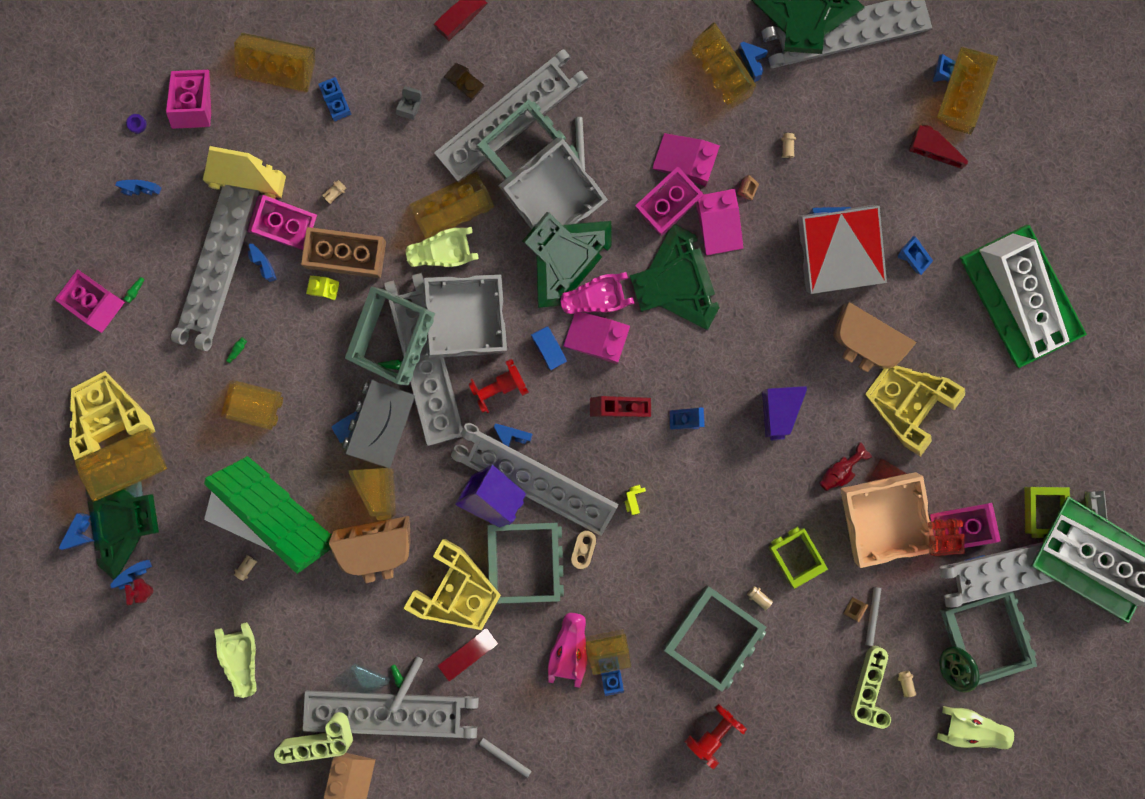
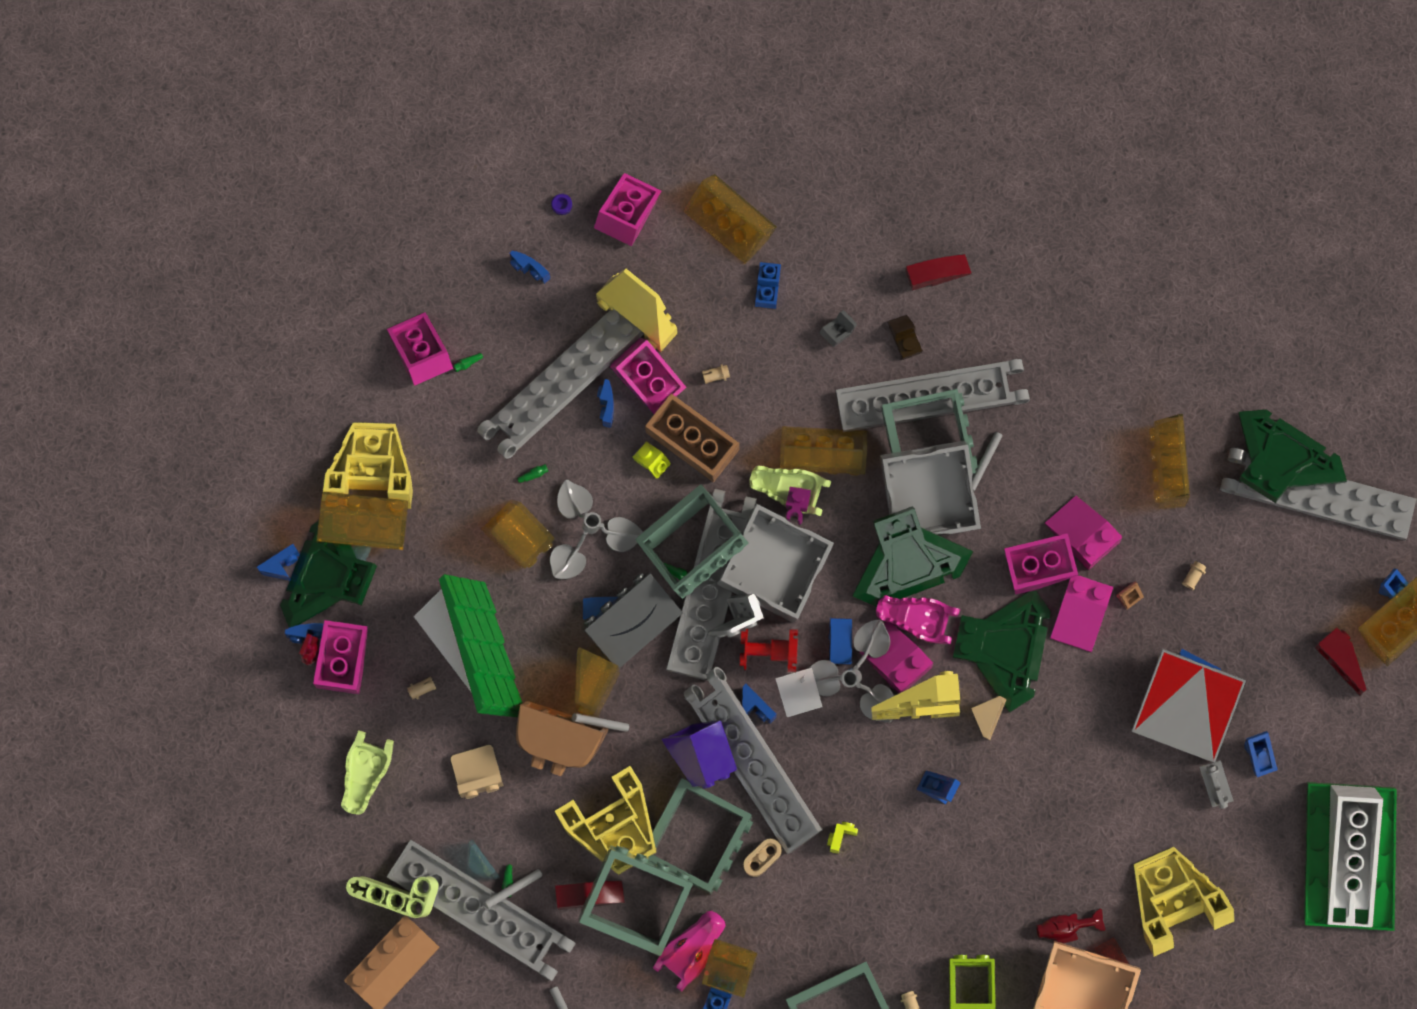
camera: 30 degrees right, 10 degrees down
dark red slope [590,396,651,417] -> none
blue slope [738,42,768,82] -> none
dark purple slope [762,386,807,441] -> none
medium nougat hips [833,302,916,372] -> none
none -> dark pink slope [313,620,368,694]
none -> tan bracket [451,745,504,799]
none -> light grey plant [550,480,643,579]
none -> light grey bar [571,713,629,732]
none -> sand green window [578,845,693,956]
none -> light grey bracket [708,594,764,638]
none -> white sticker [776,668,822,717]
none -> magenta plate [786,487,811,525]
none -> light grey plant [800,620,894,723]
none -> light yellow wedge [871,671,960,720]
none -> tan slope [971,696,1006,740]
none -> light grey hinge [1200,760,1234,809]

